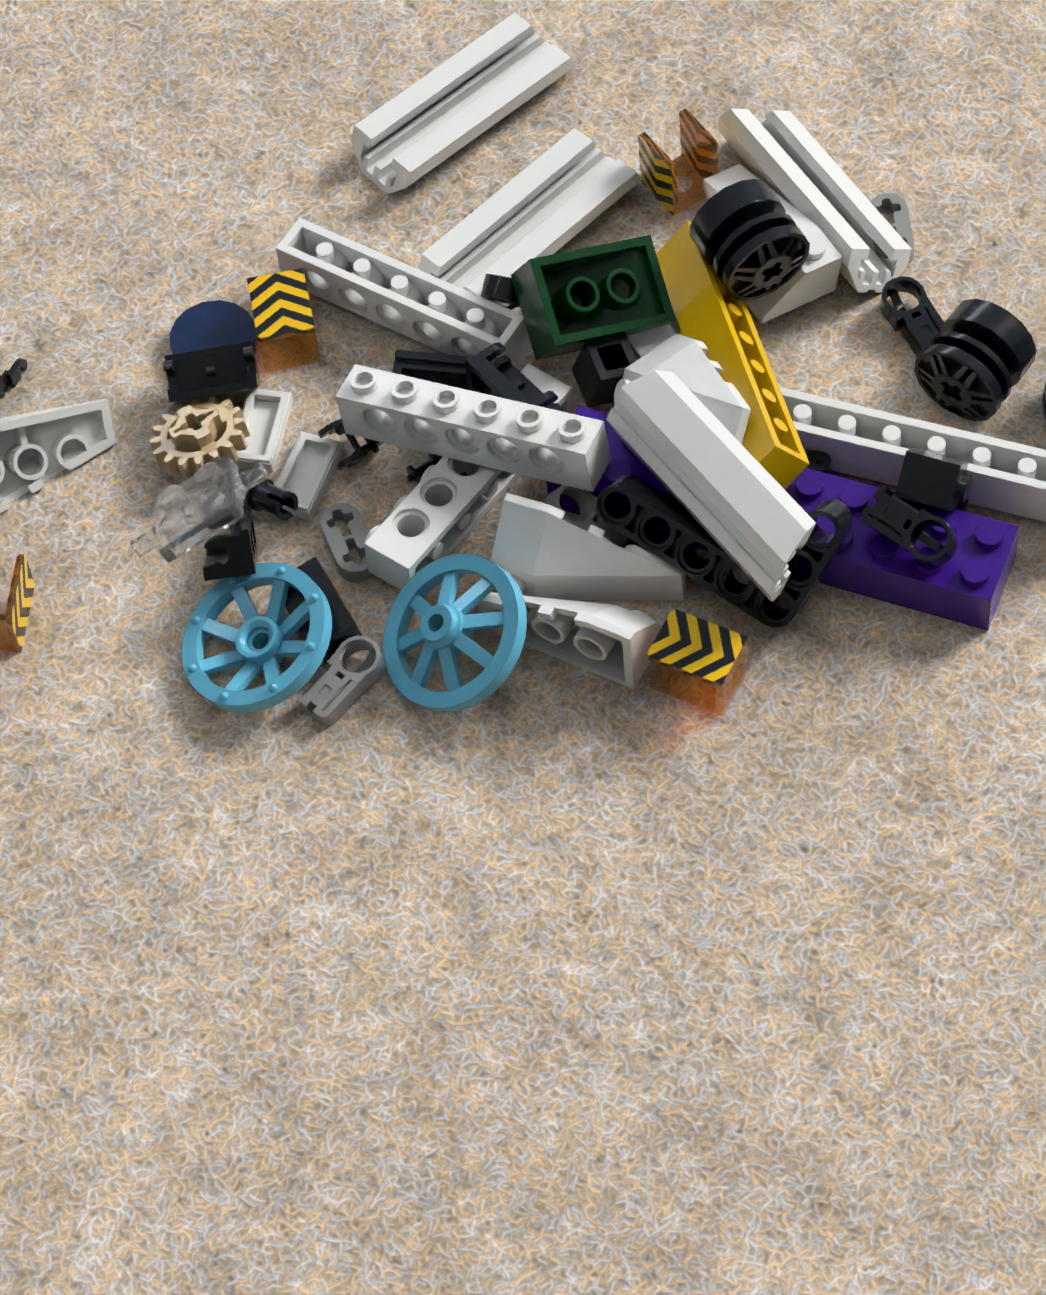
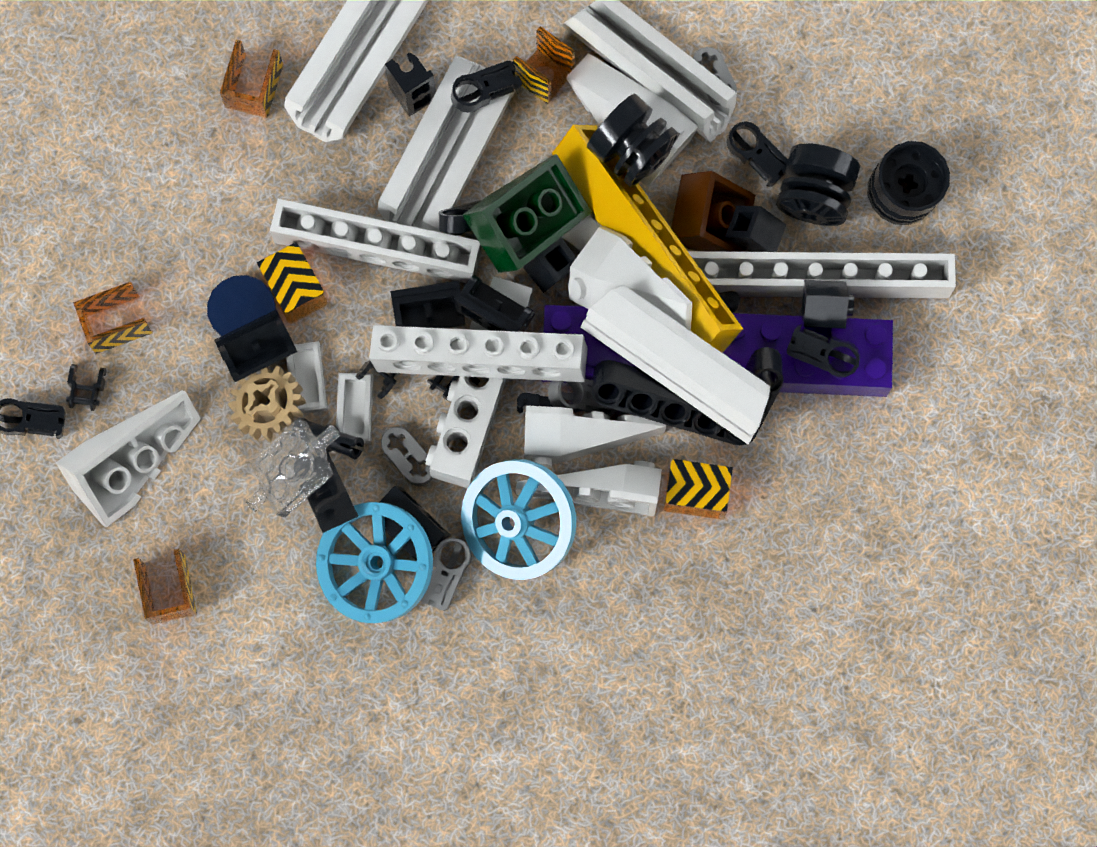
camera: 25 degrees left, 20 degrees up
none -> clear orange piece [73,282,152,354]
none -> clear orange piece [220,39,283,118]
none -> black hinge [385,53,436,117]
none -> black piece [451,60,522,113]
none -> reddish brown slope [671,171,756,252]
none -> black brick [725,206,786,252]

